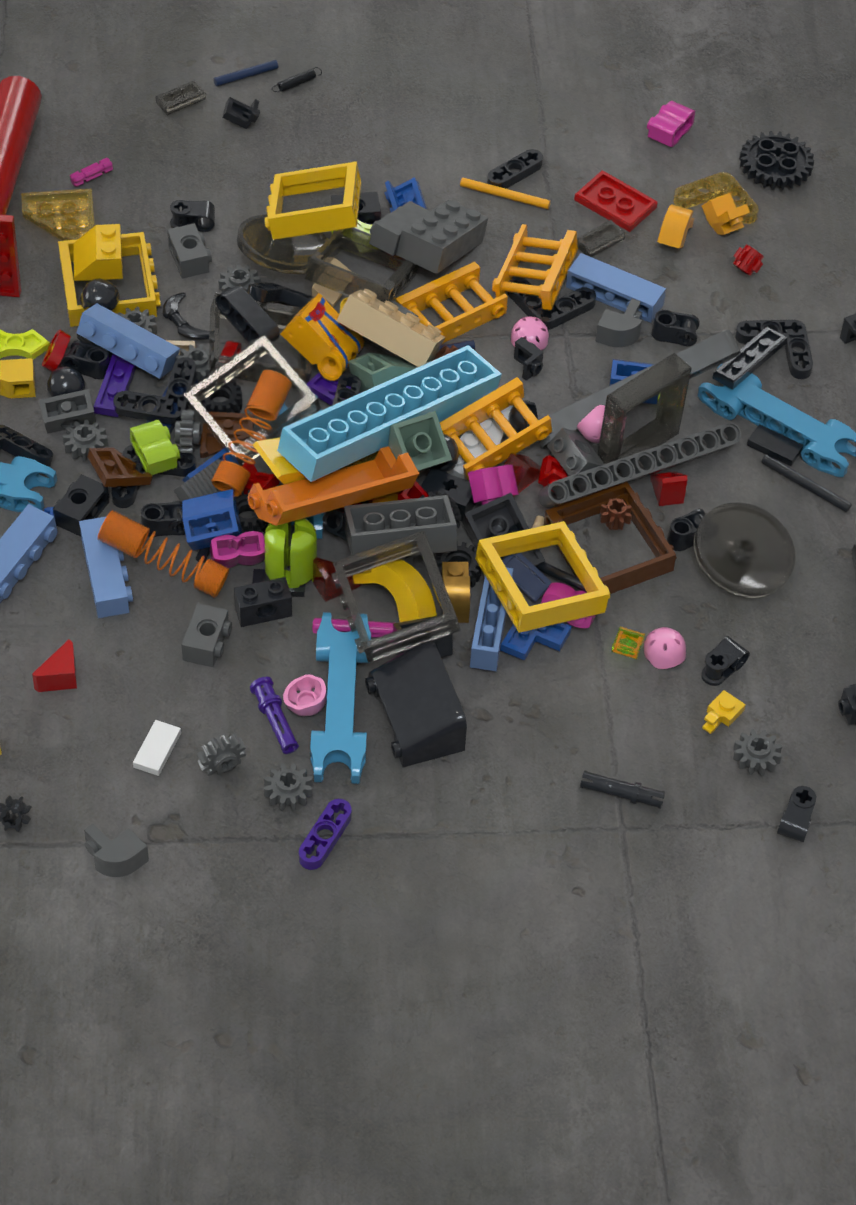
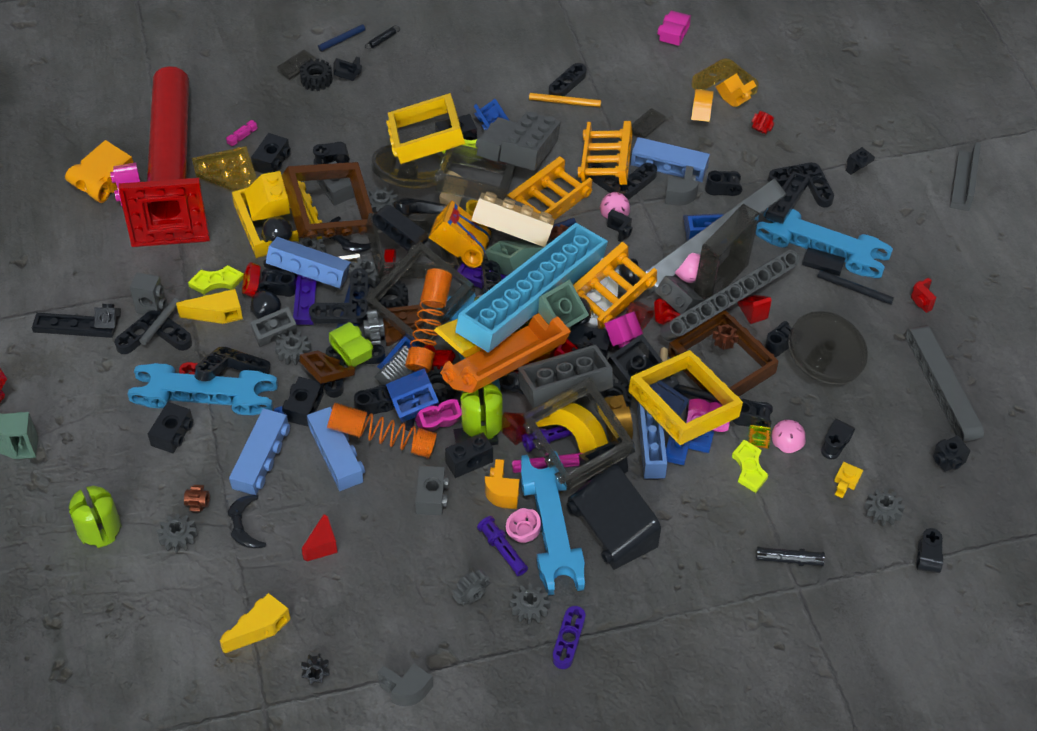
camera: 10 degrees left, 0 degrees up
white tile [133,720,181,776] -> none
red tile [574,170,658,232] -> none
black gear [739,131,814,190] -> none
none -> black brick [251,133,291,174]
none -> reddish brown window [281,162,375,239]
none -> black tyre [299,59,333,91]
none -> light orange brick [485,459,519,509]
none -> dark purple pin [522,425,573,452]
none -> black piece [732,399,773,430]
none -> neon yellow tile [732,440,768,493]

